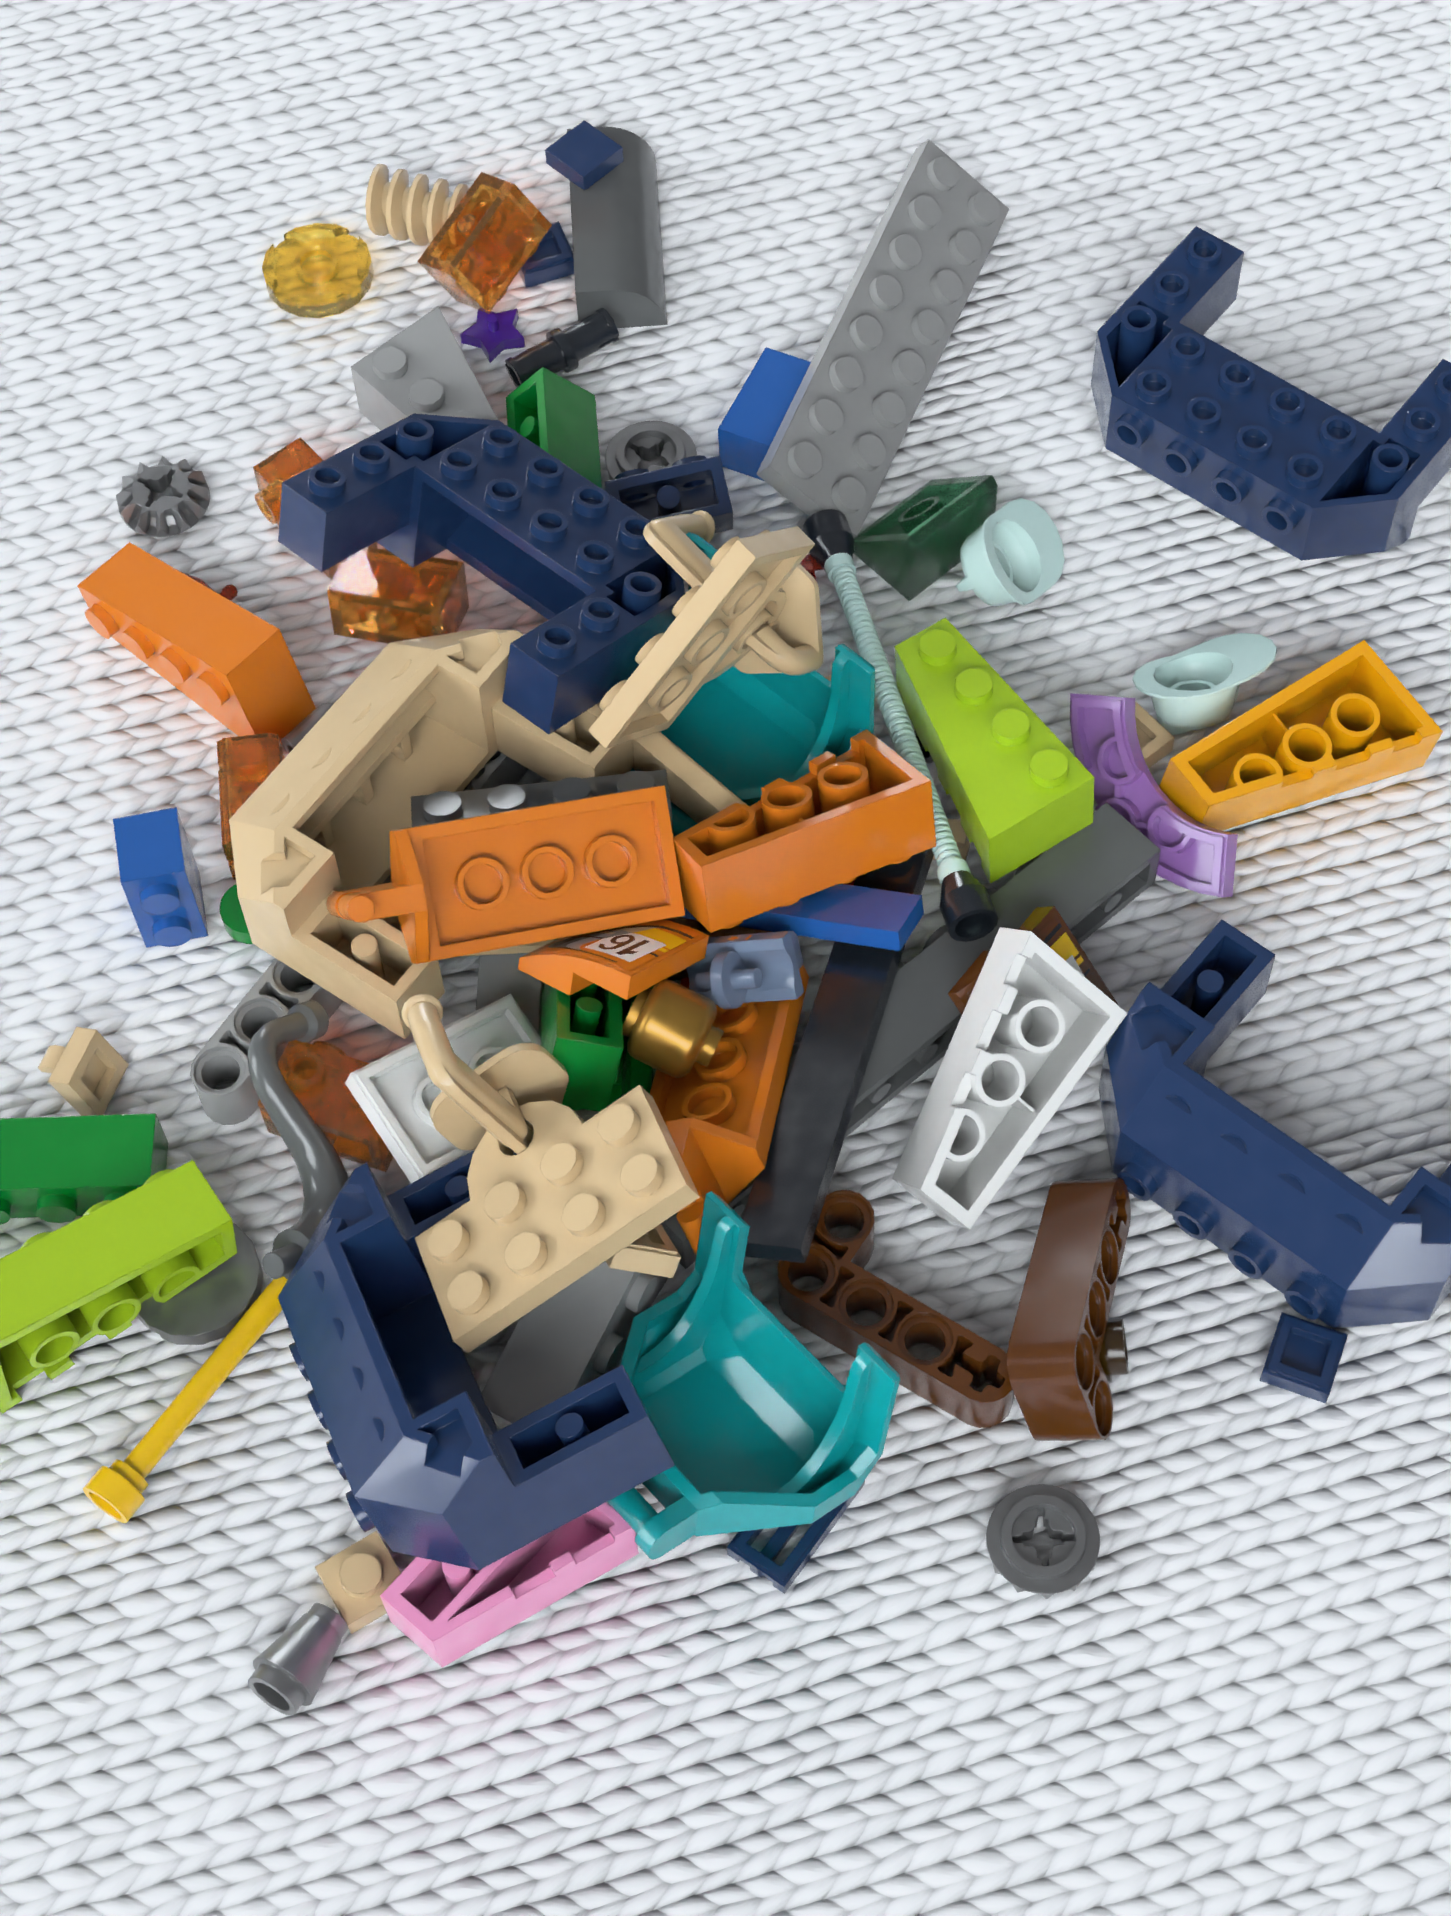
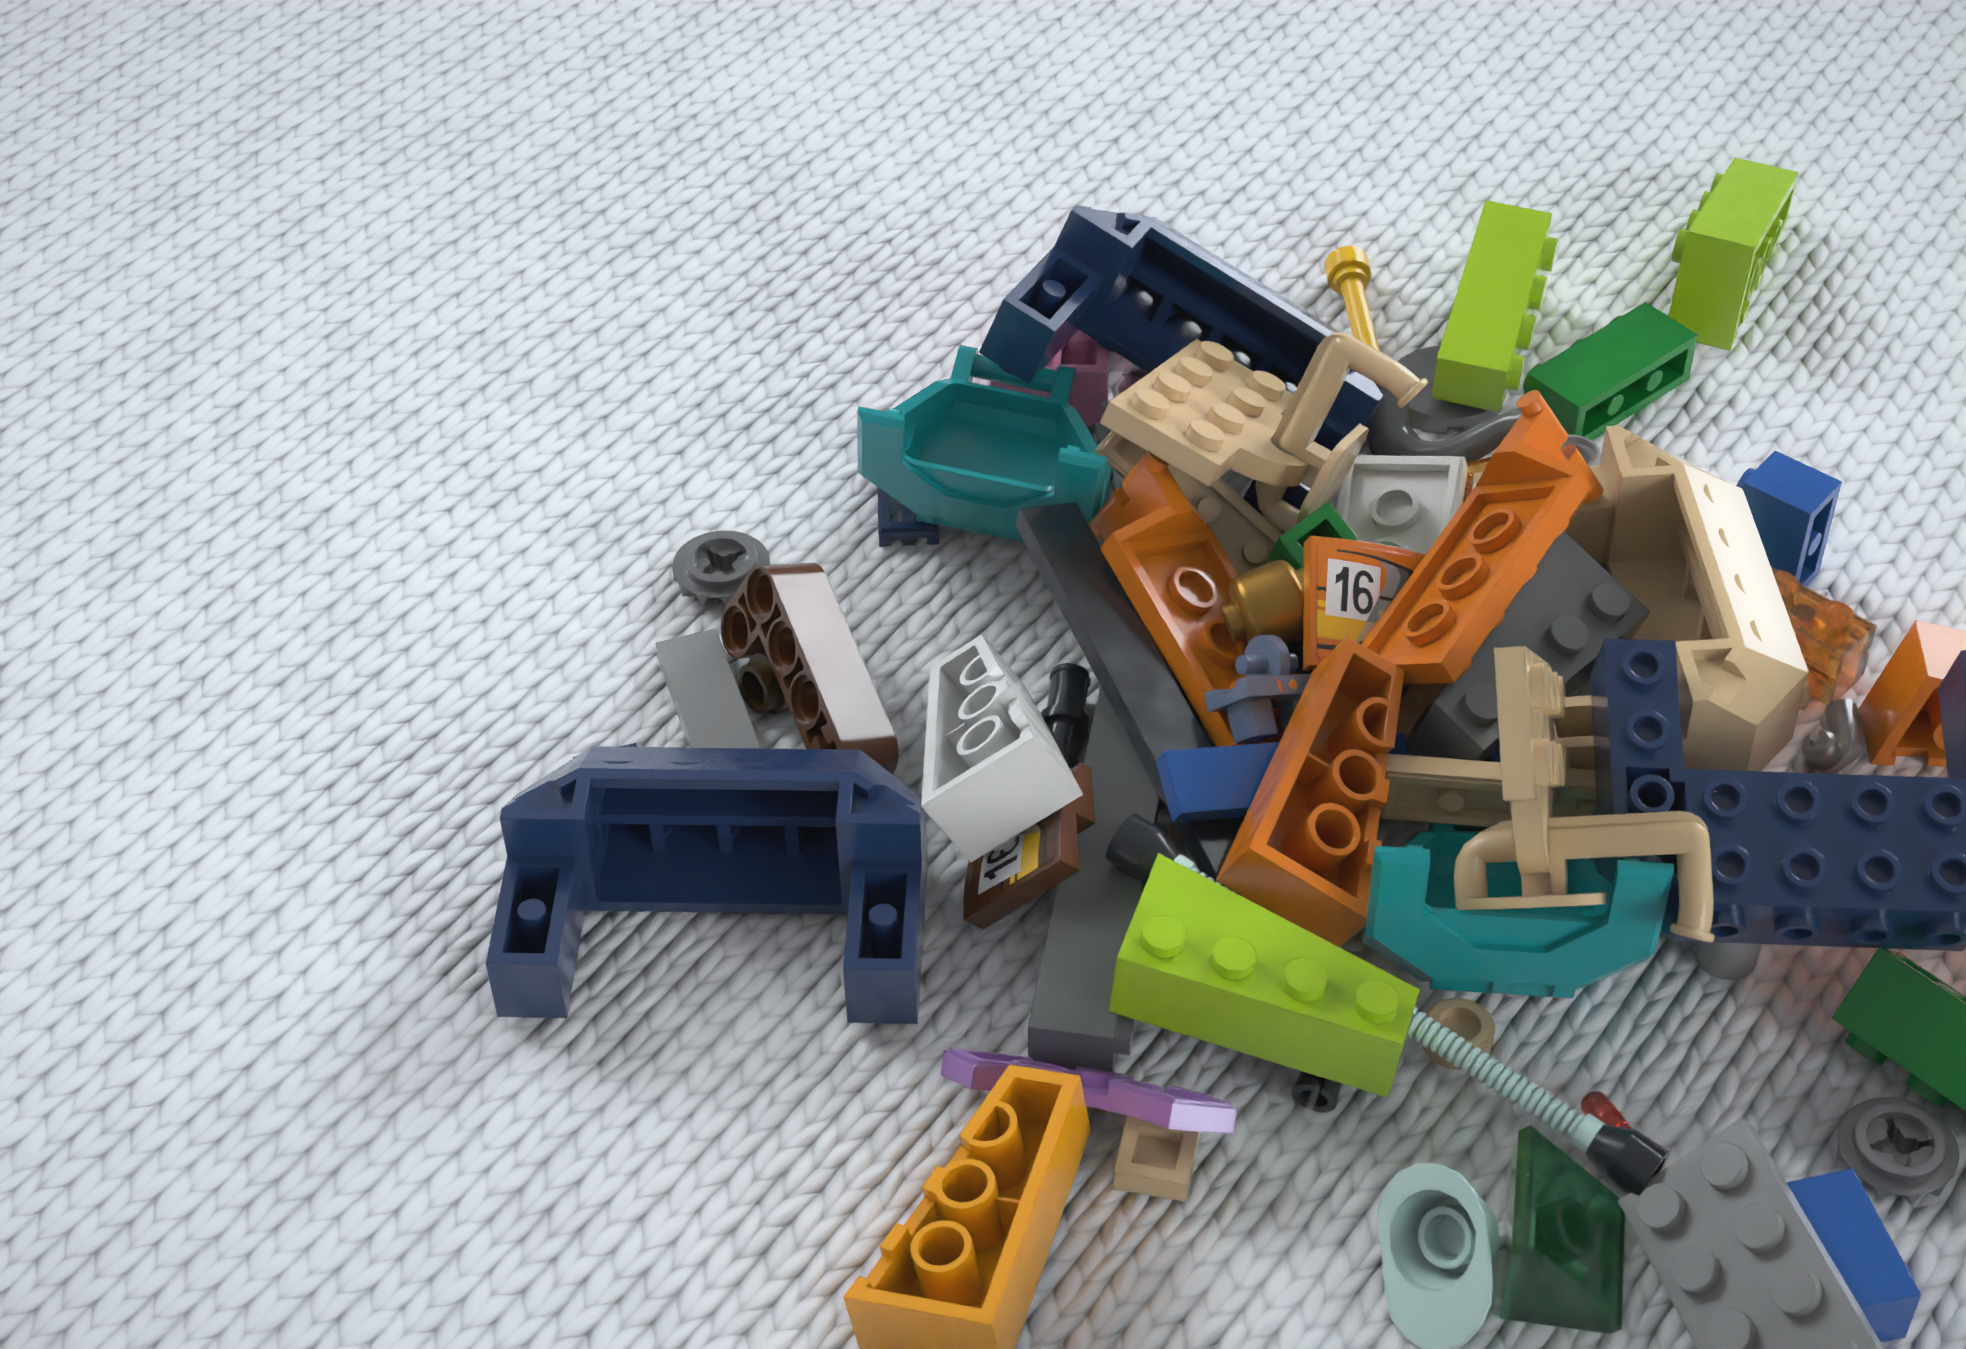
camera: 140 degrees right, 15 degrees down
tan tile [38,1027,129,1116] -> none
dark blue brick [604,455,733,533] -> none
reddish brown beam [778,1190,1014,1428] -> none
light aqua piece [1133,633,1277,735] -> none
none -> light grey tile [655,628,761,749]
none -> black pin [1041,663,1091,769]

